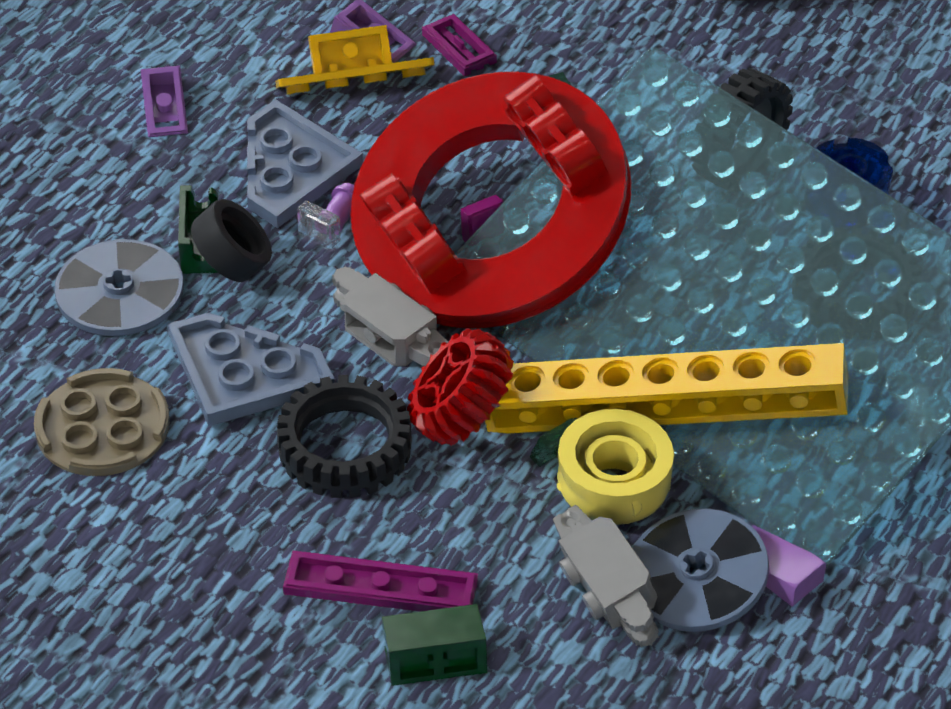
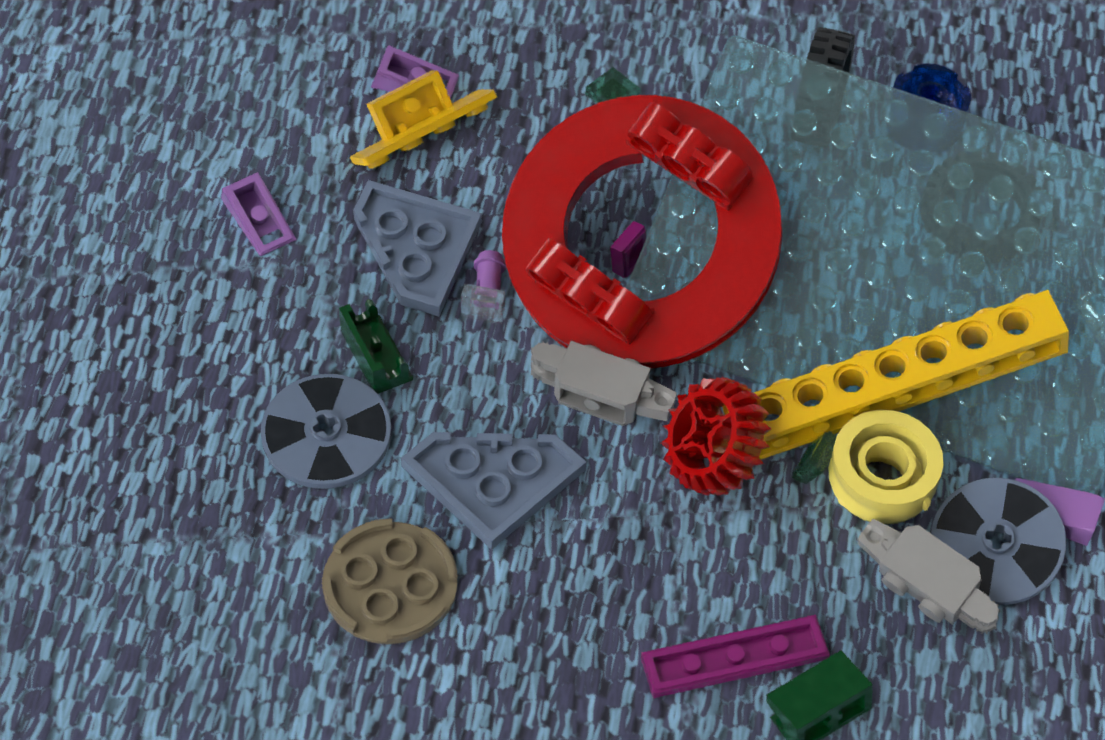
camera: 25 degrees left, 10 degrees up
black tyre [191,199,272,282] -> none
black tyre [277,375,412,498] -> none
magenta tile [422,14,497,77] -> none

